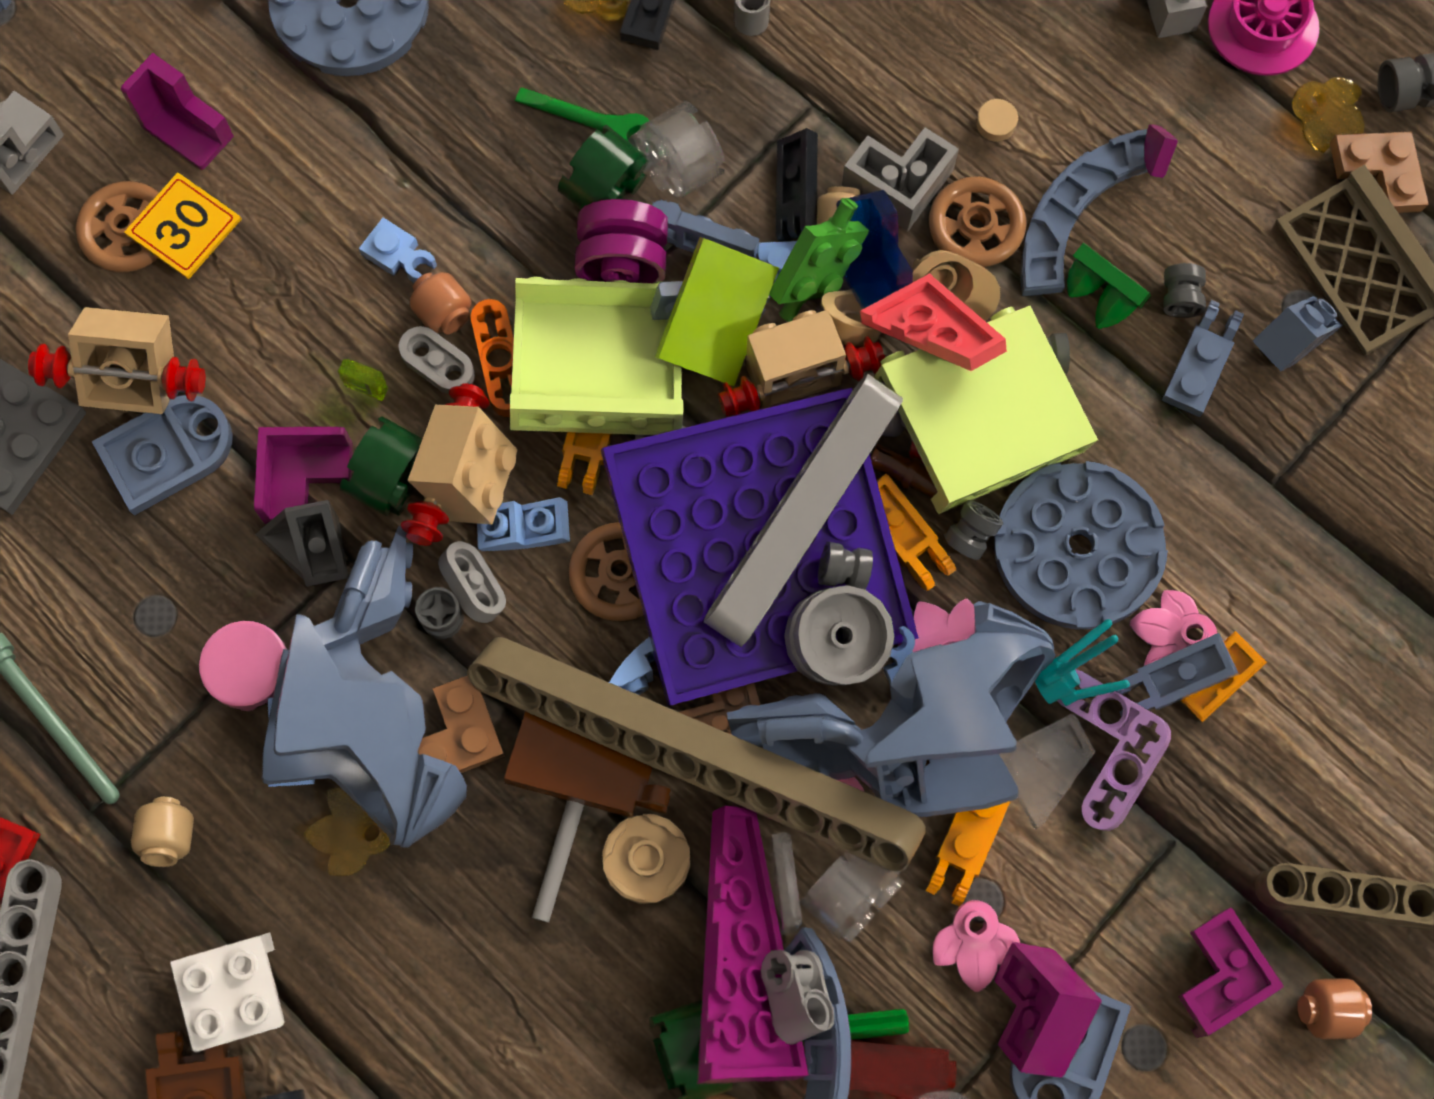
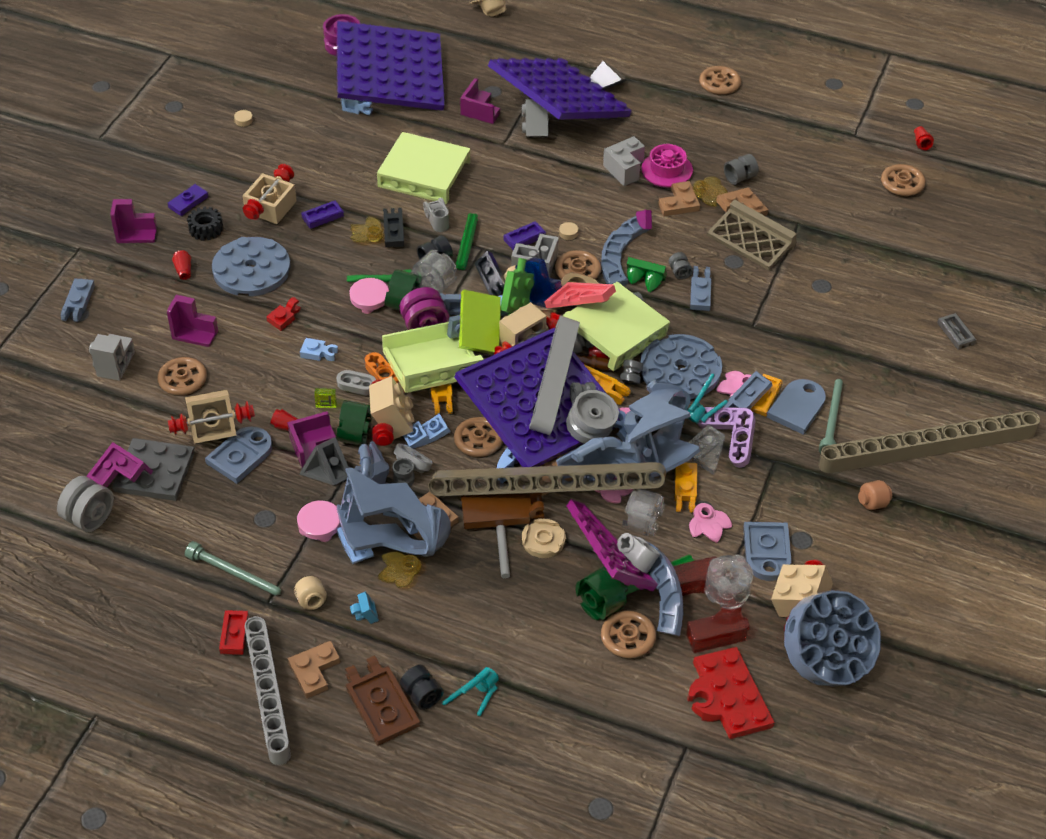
camera: 20 degrees left, 25 degrees down
yellow piece [124,172,242,280] -> none
white bracket [170,932,285,1052] -> none
nougat head [410,272,471,335] -> none
clear tile [769,832,802,935] -> none
magenta panel [994,942,1102,1078] -> none
magenta panel [1178,907,1284,1038] -> none
sand blue slope [1253,296,1342,371] -> none
none -> red plate [266,297,301,331]
none -> red cone [270,409,298,431]
none -> medium nougat plate [287,641,340,699]
none -> bright pink tile [350,278,389,314]
none -> dark azure tile [350,591,379,624]
none -> black wheel [417,235,453,269]
none -> green axle [456,213,478,270]
none -> dark purple plate [503,221,546,250]
none -> medium nougat plate [658,181,700,216]
none -> sand blue tile [766,379,826,435]
none -> sand green piece [819,379,843,453]

